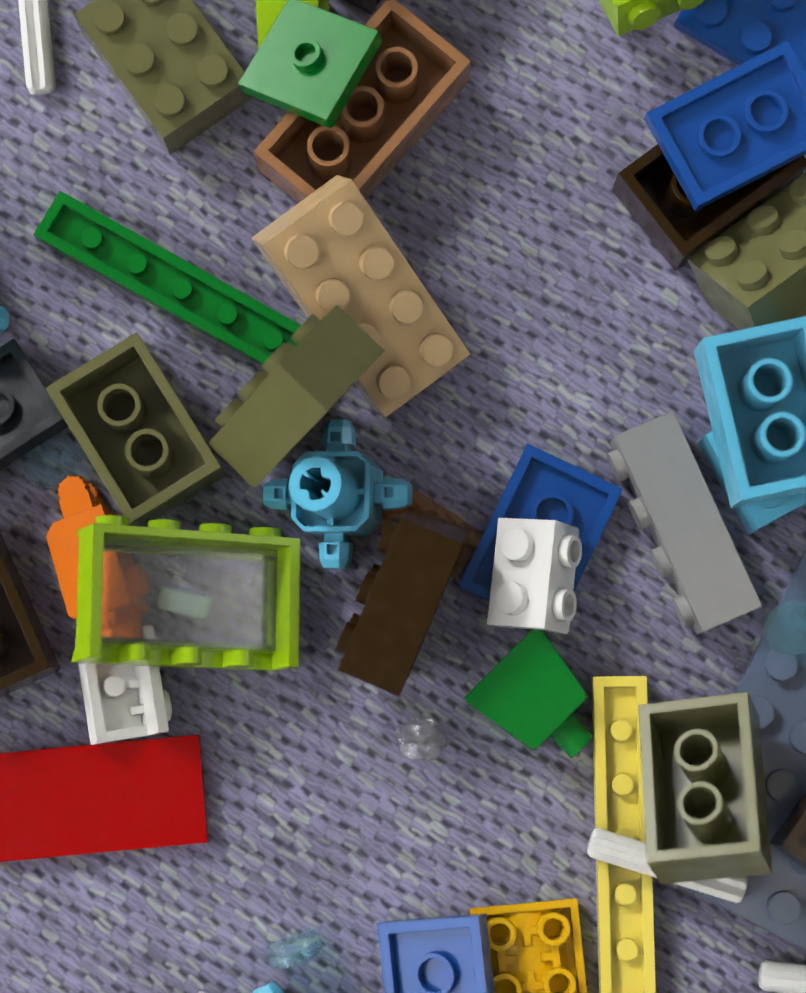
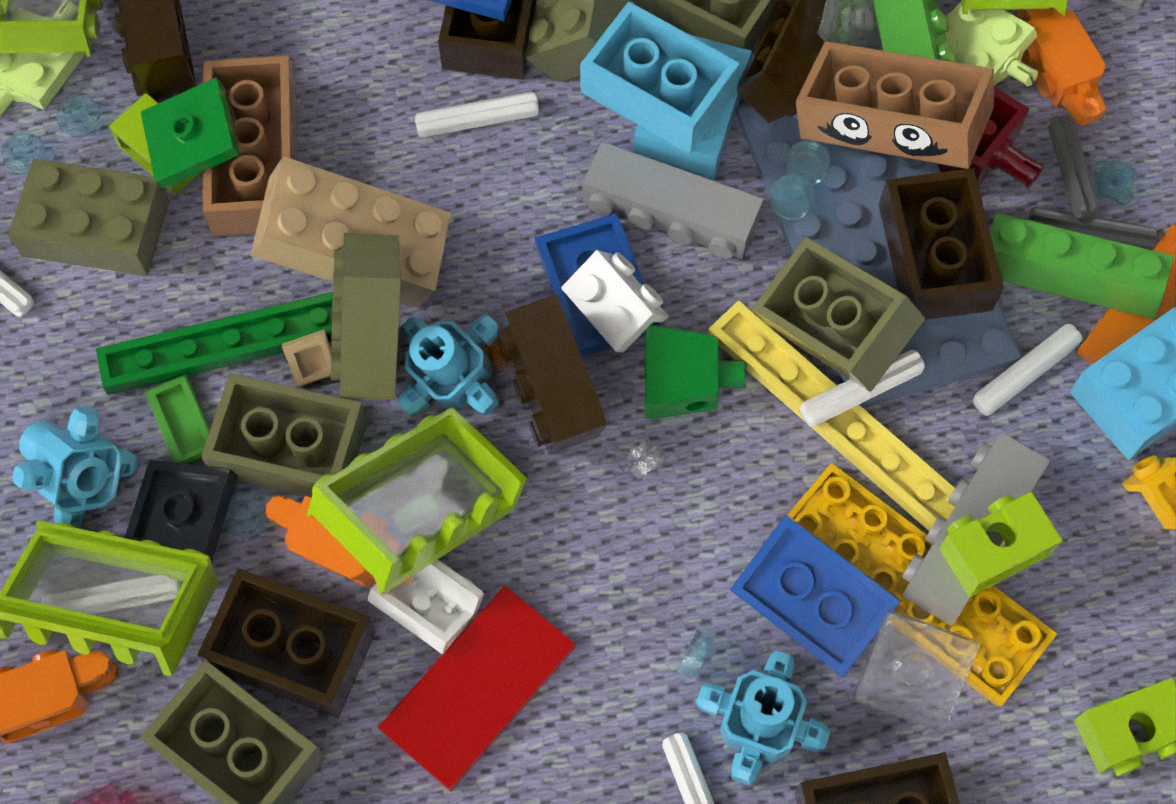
camera: 45 degrees left, 15 degrees down
none -> bright green tile [144,374,210,465]
none -> tan tile [282,329,331,388]
none -> white axle [415,92,539,138]

